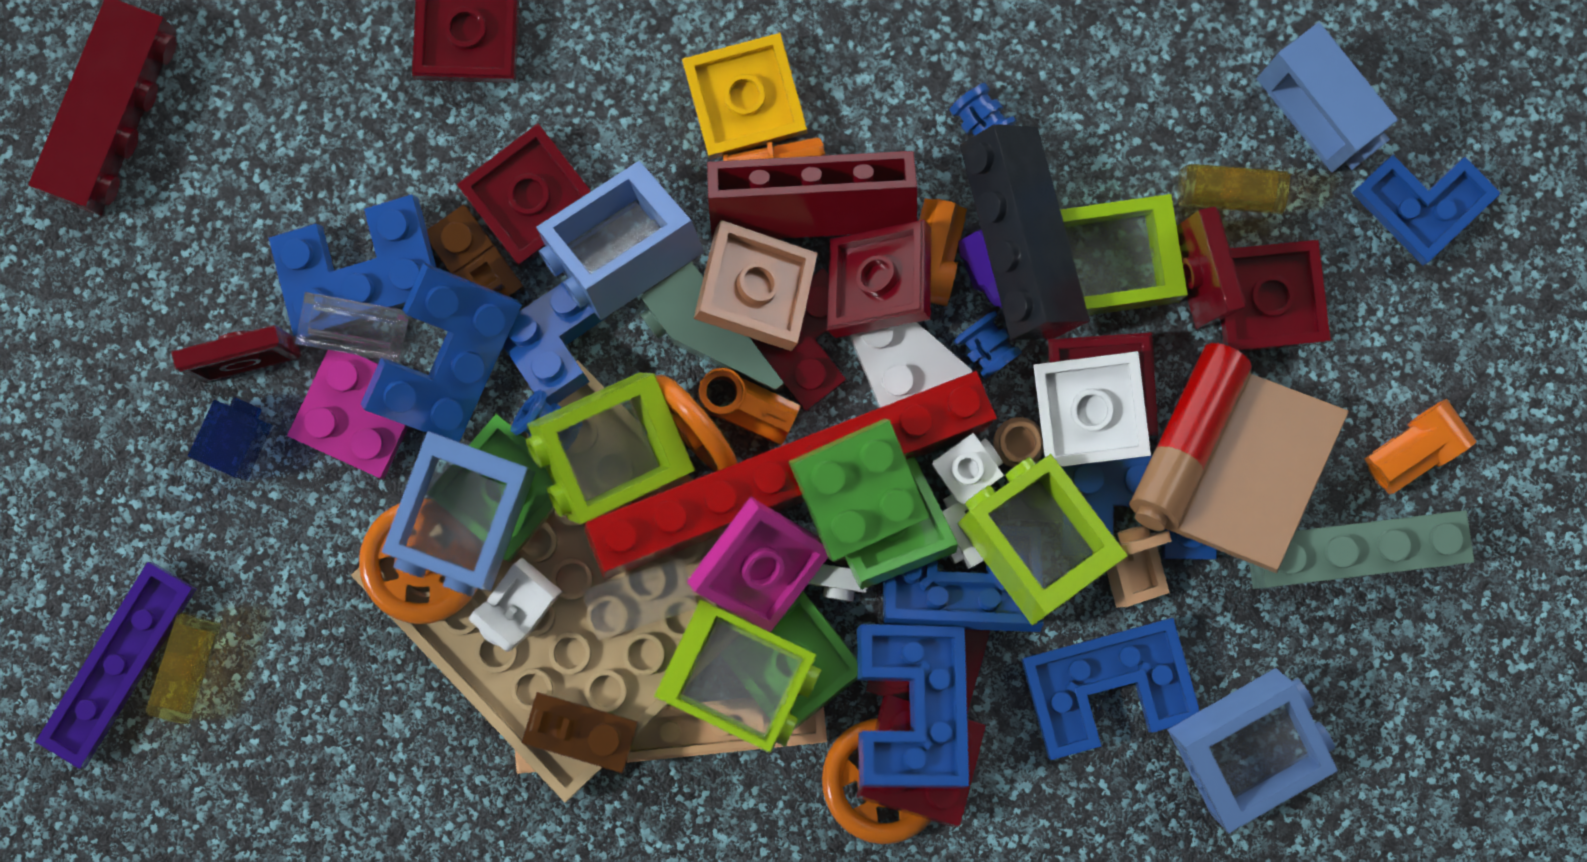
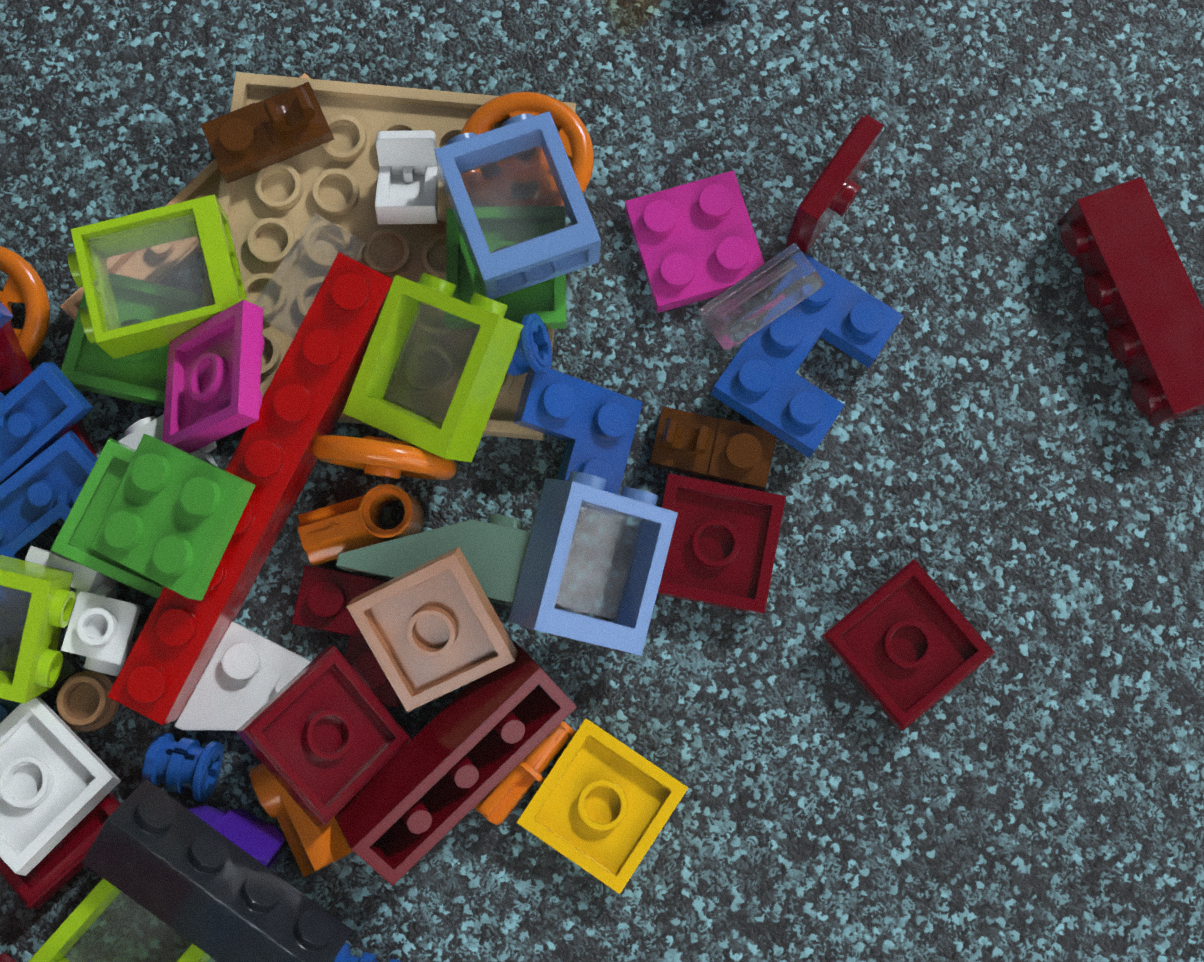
camera: 145 degrees right, 5 degrees down
clear blue brick [187,397,273,481] -> none
blue plate [360,262,522,442] -> none

